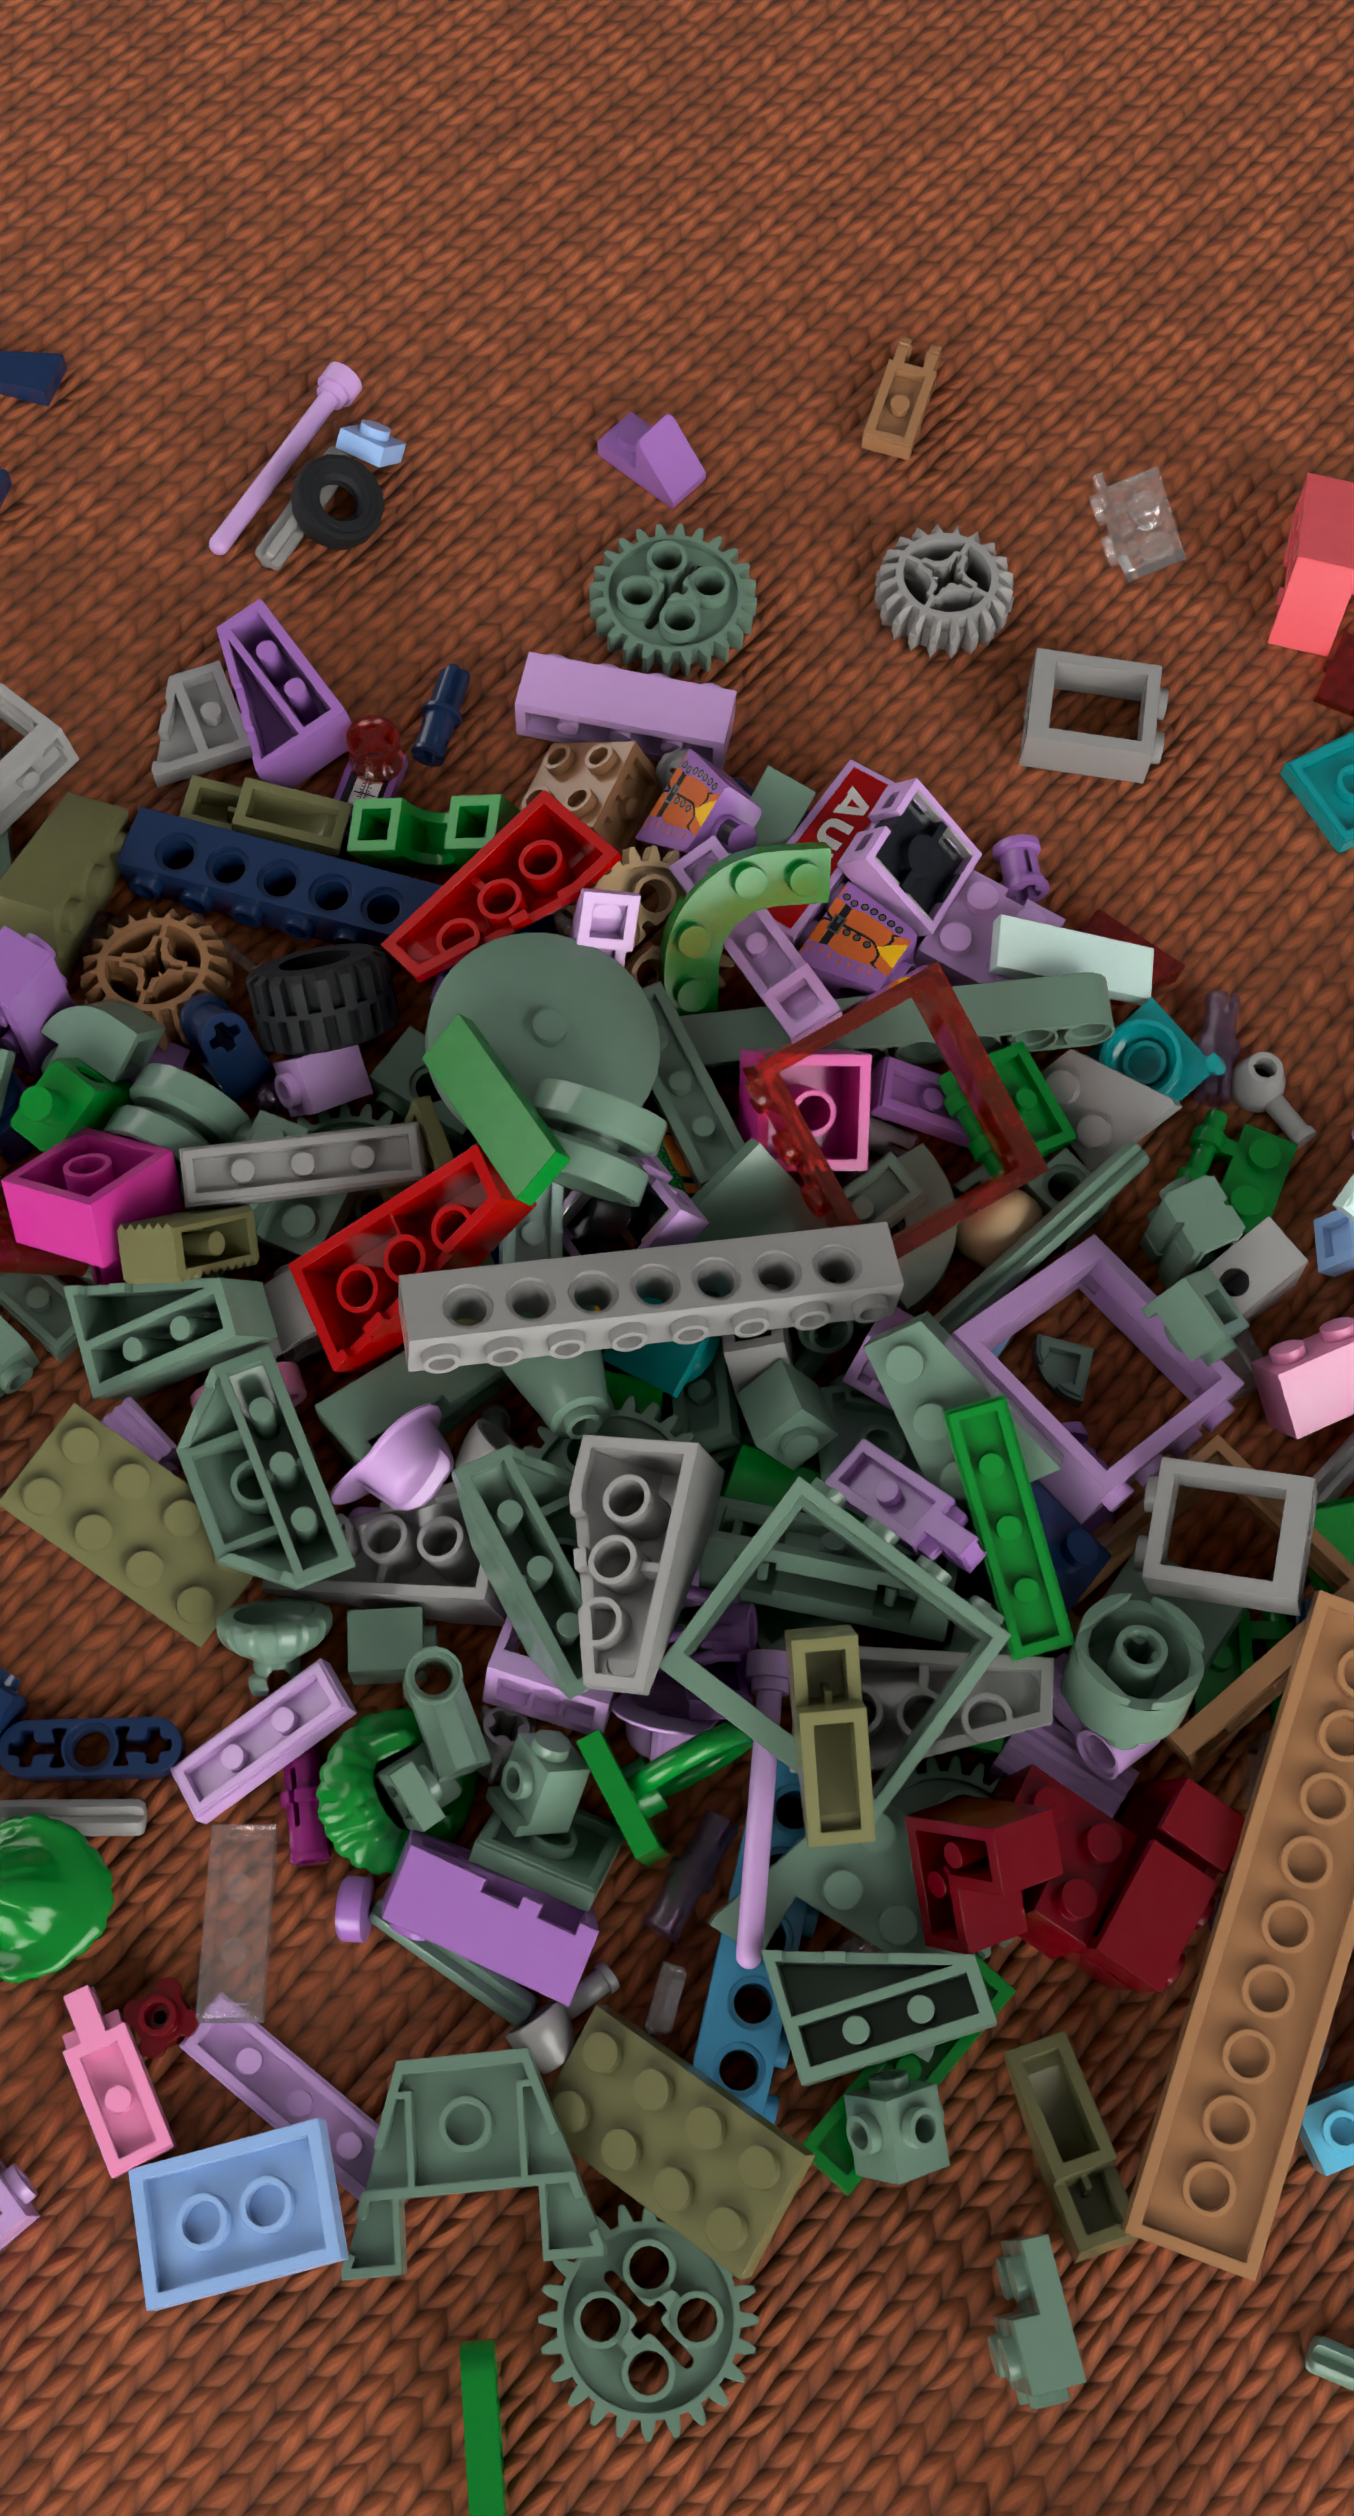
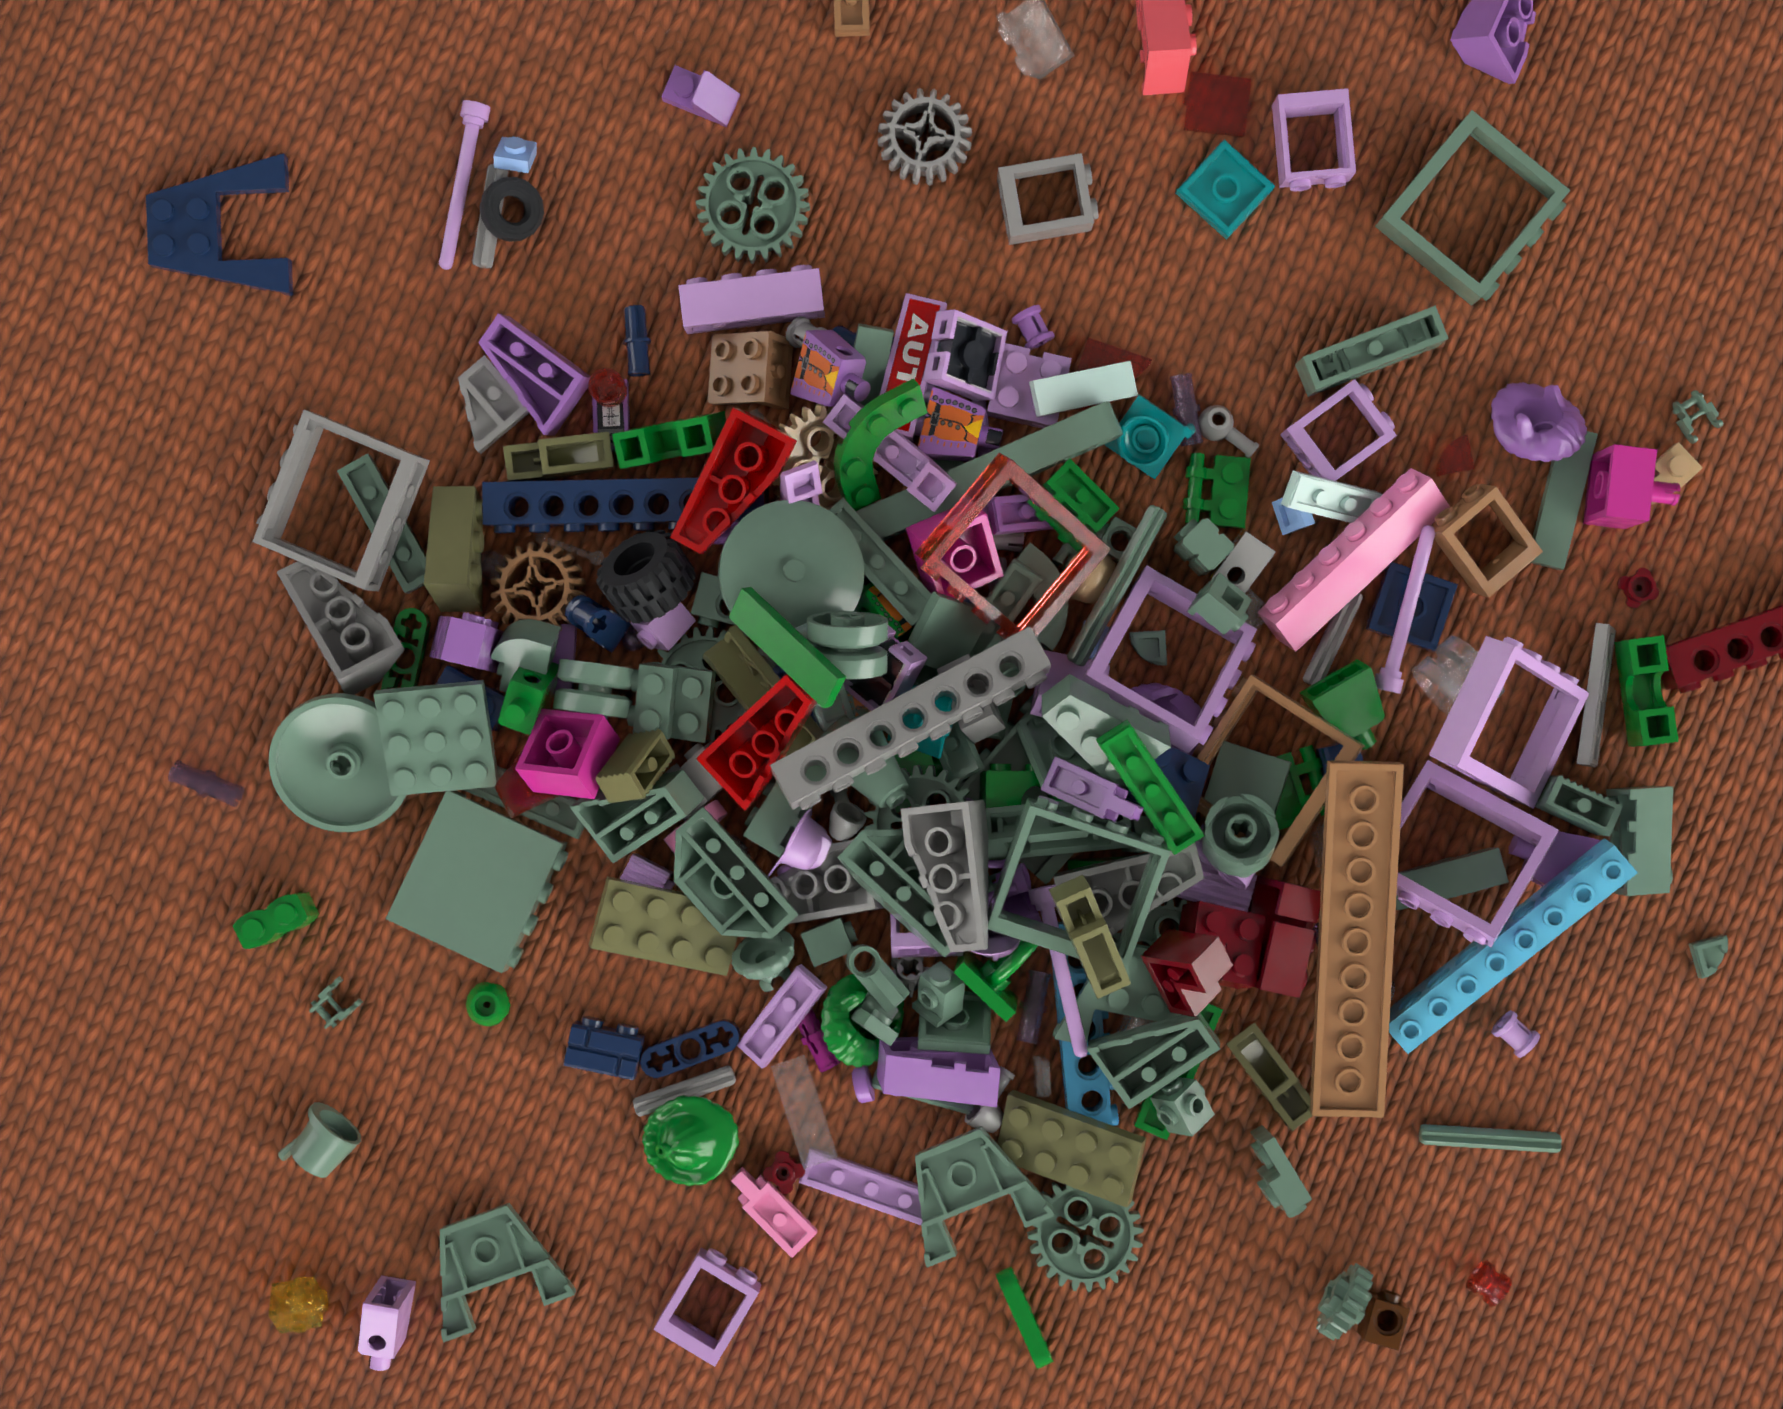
camera: 10 degrees left, 20 degrees up
light blue plate [128,2118,349,2311] -> none
light grey tile [179,1122,426,1211] -> none
sand green brick [736,1358,839,1471] -> none
light grey wing [1041,1049,1182,1172] -> none
light grey window [1134,1457,1318,1616] -> none

